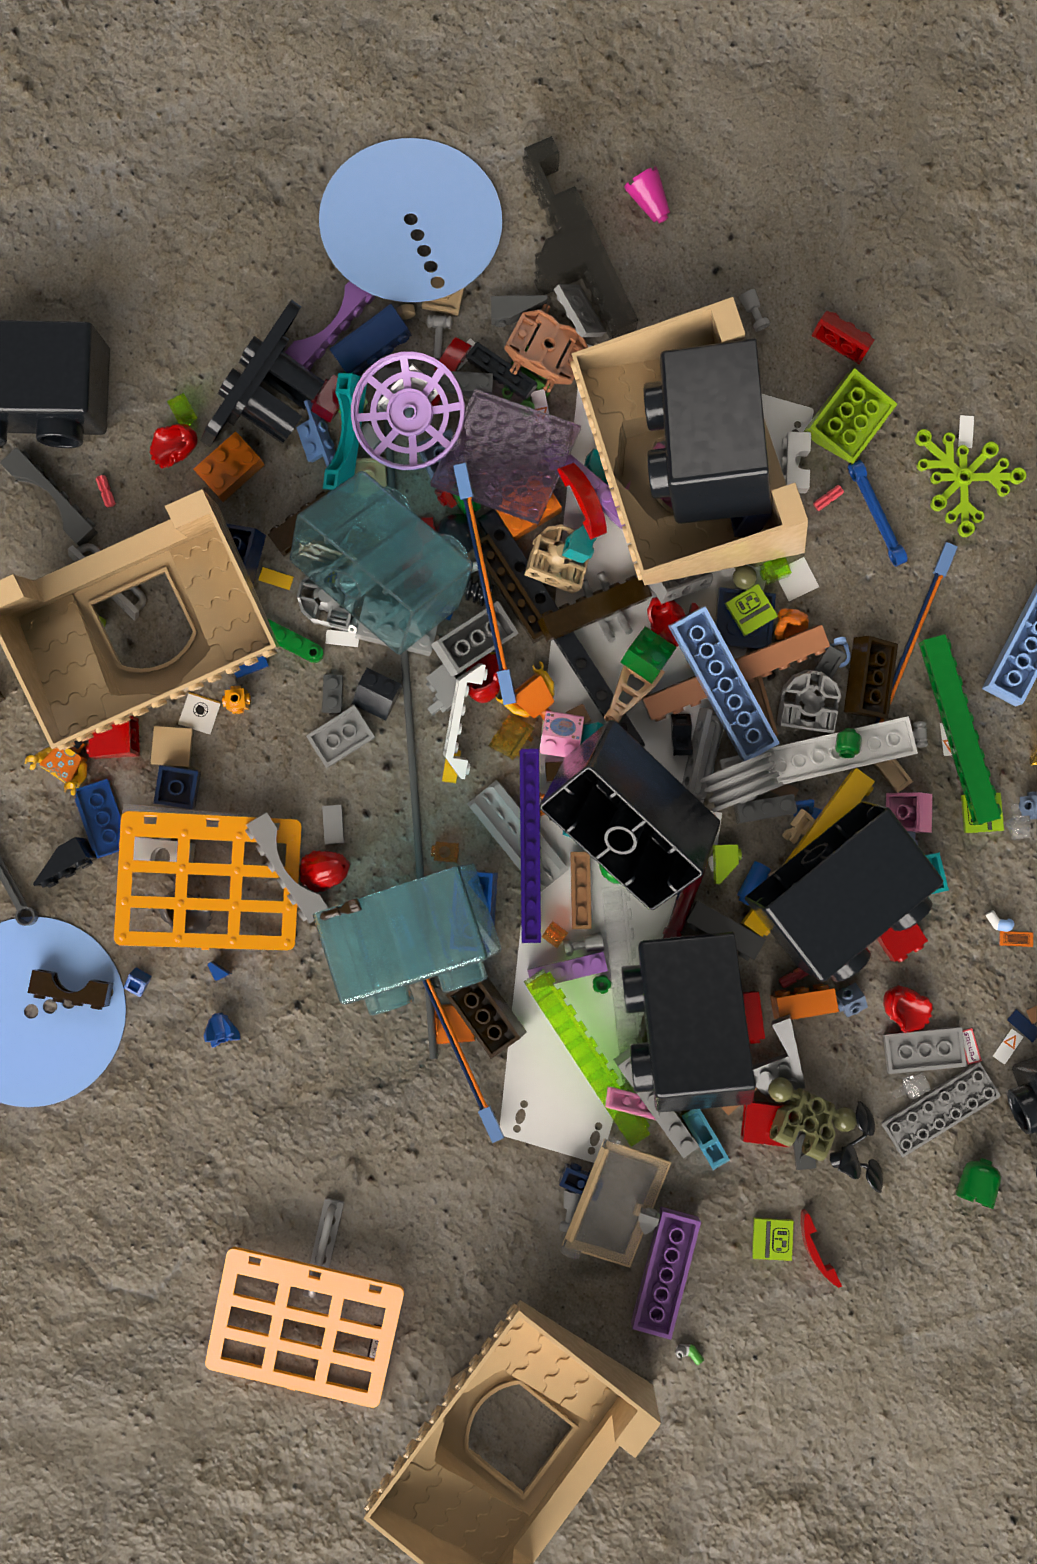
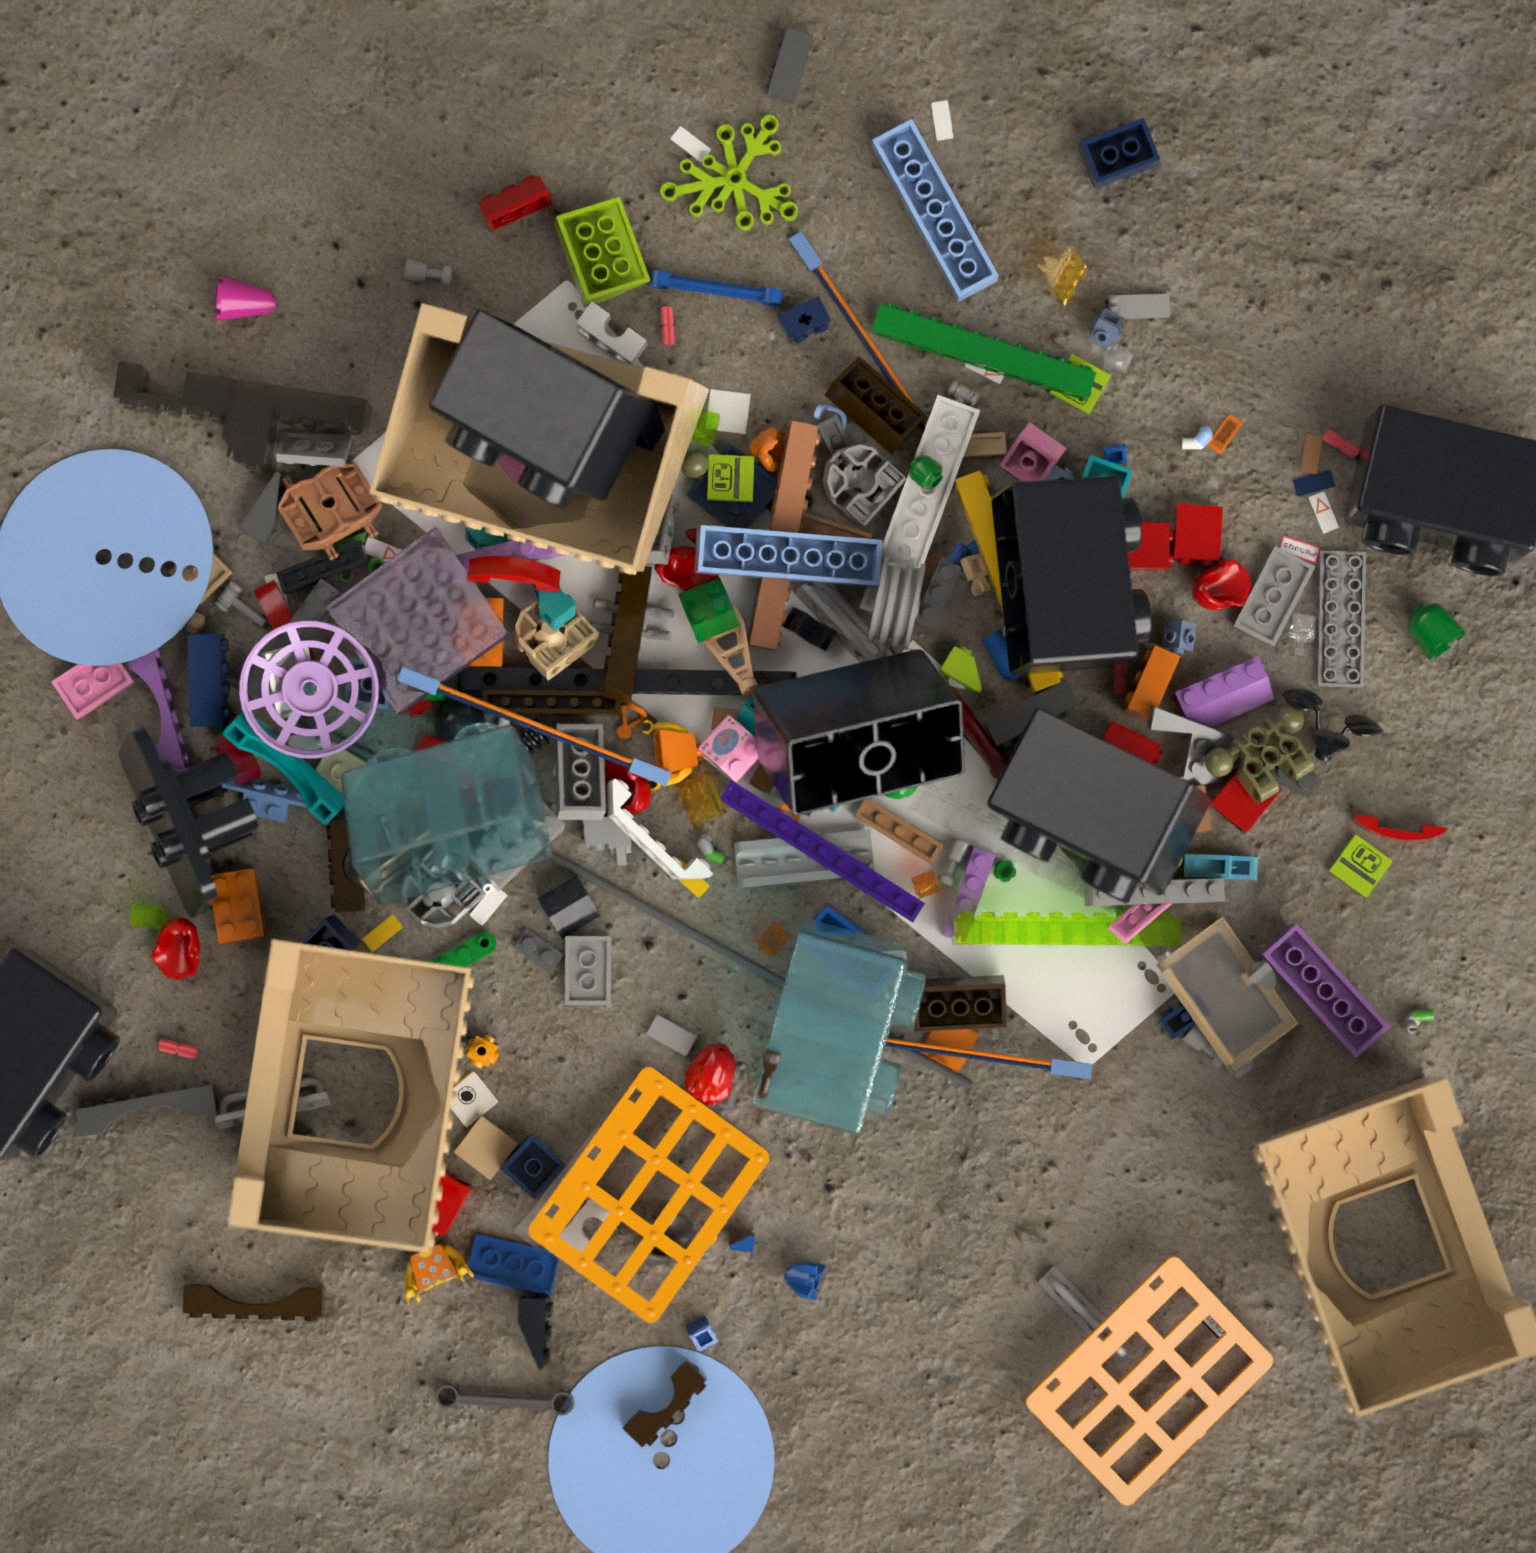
camera: 55 degrees left, 0 degrees up
light grey arch [245,812,329,923] -> none
none -> bright pink plate [52,663,134,720]
none -> orange piece [617,702,648,740]
none -> arm [697,834,725,864]
none -> dark blue brick [778,296,830,344]
none -> blue slope [1103,444,1127,464]
none -> red brick [1172,503,1223,567]
none -> medium lavender slope [1172,656,1274,727]

